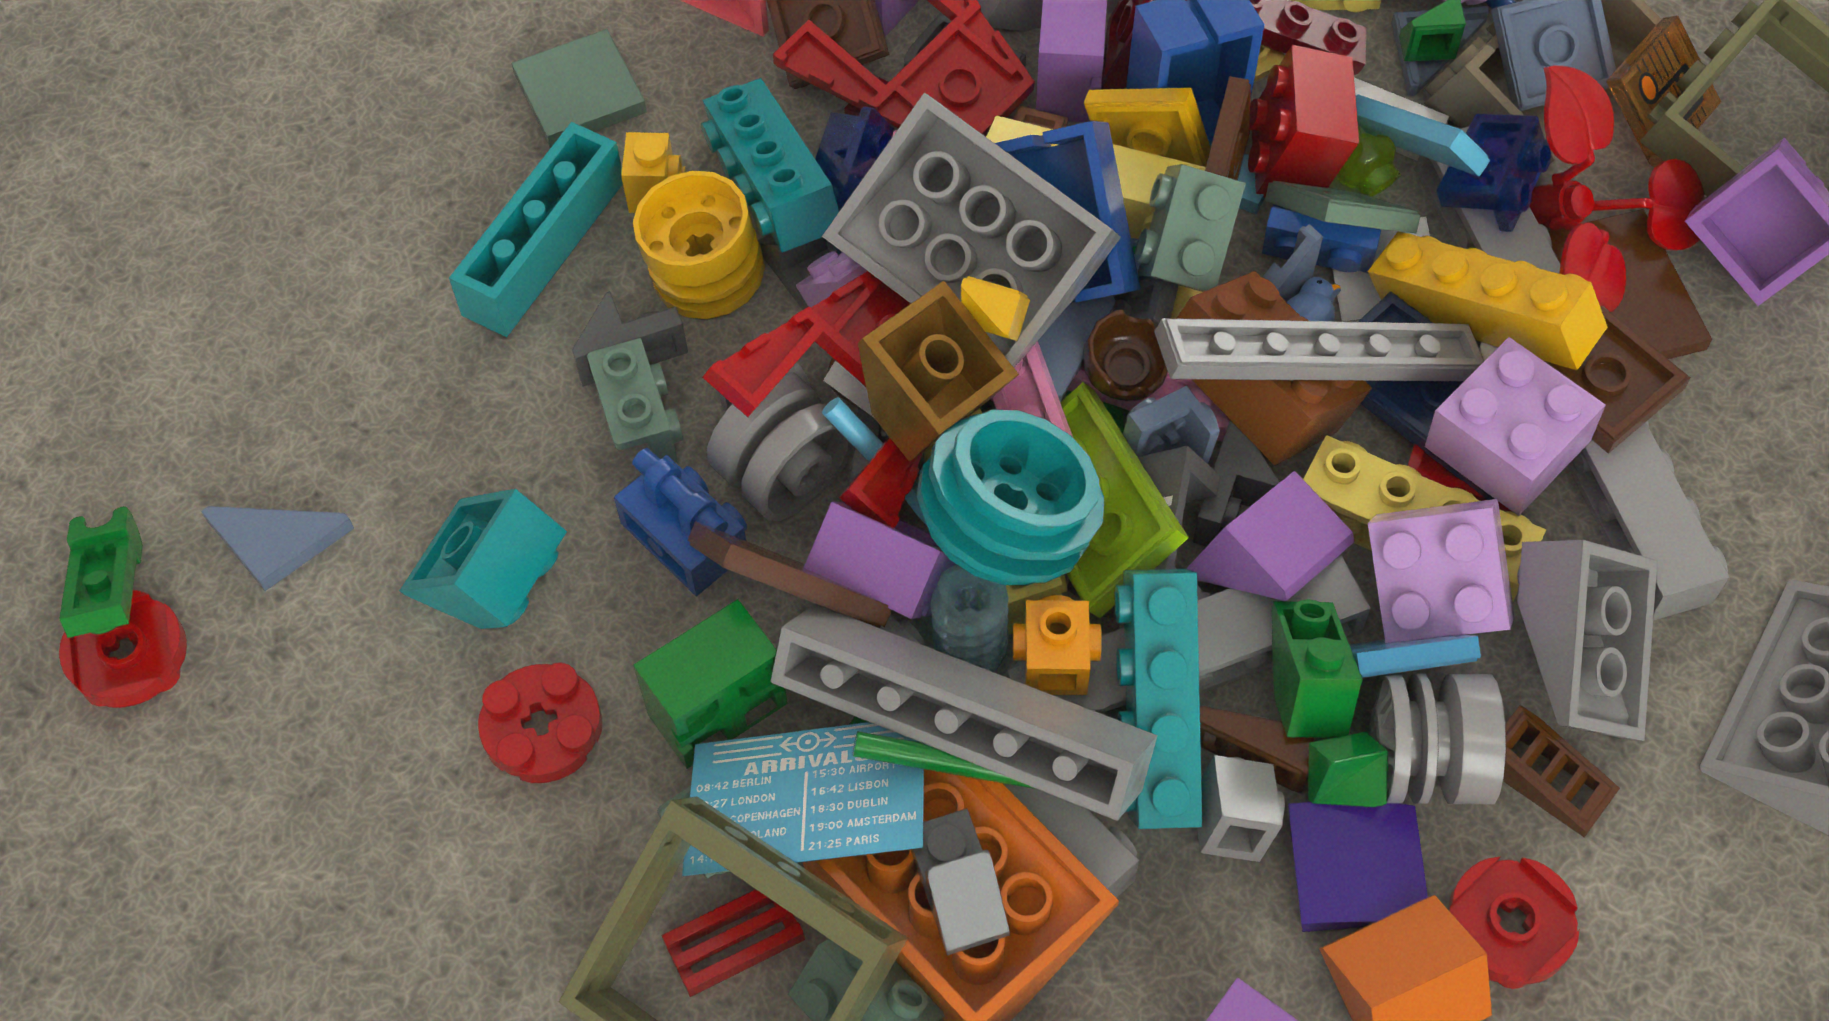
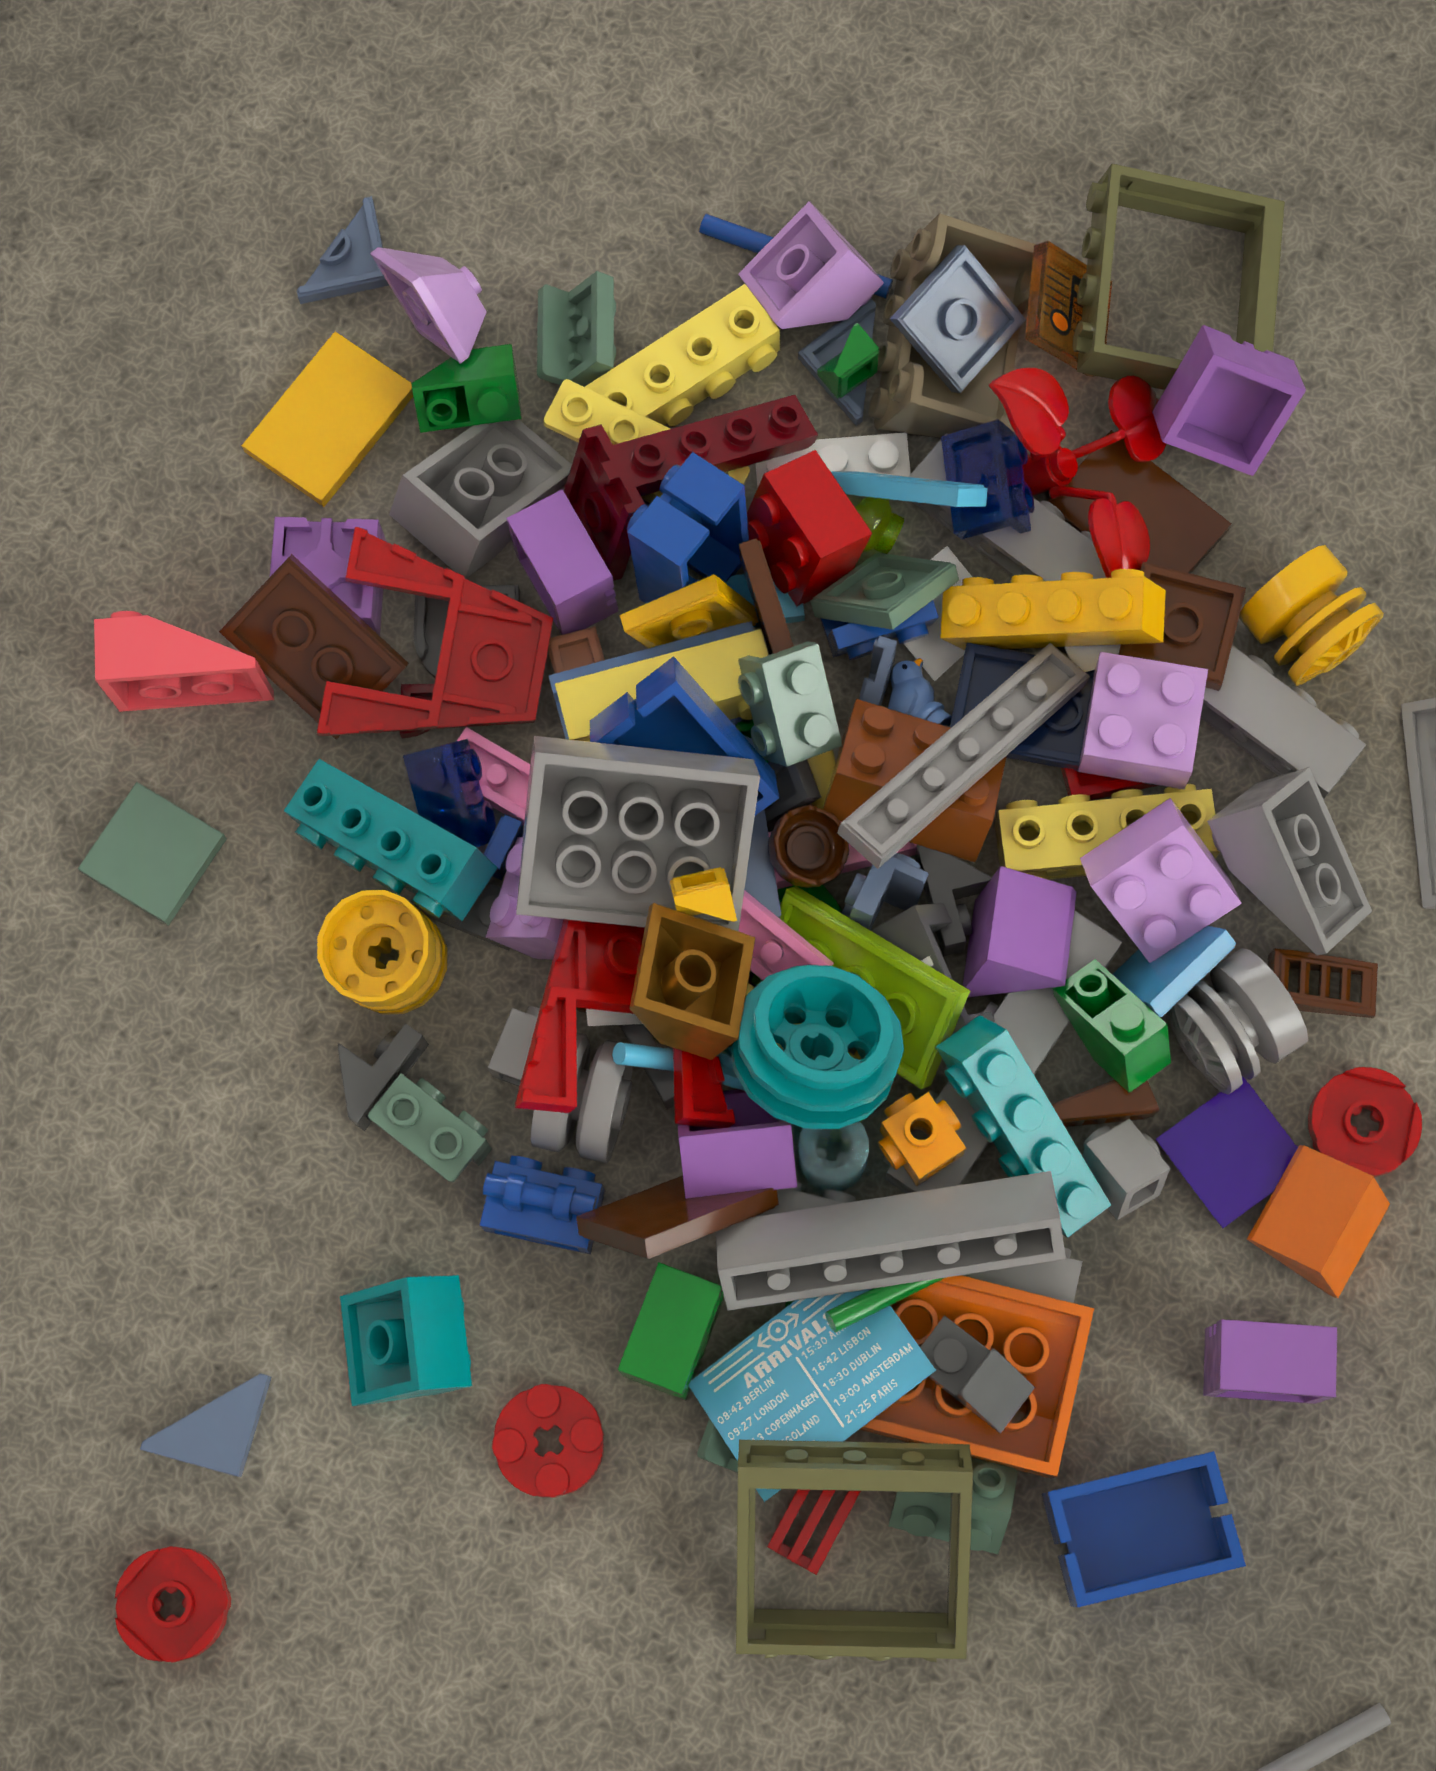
camera: 30 degrees left, 15 degrees up
green plate [59,506,143,638] -> none
teal brick [449,122,623,337] -> none
yellow brick [621,132,686,213] -> none
green slope [1308,732,1388,807] -> none
none -> yellow wheel [1239,545,1384,686]

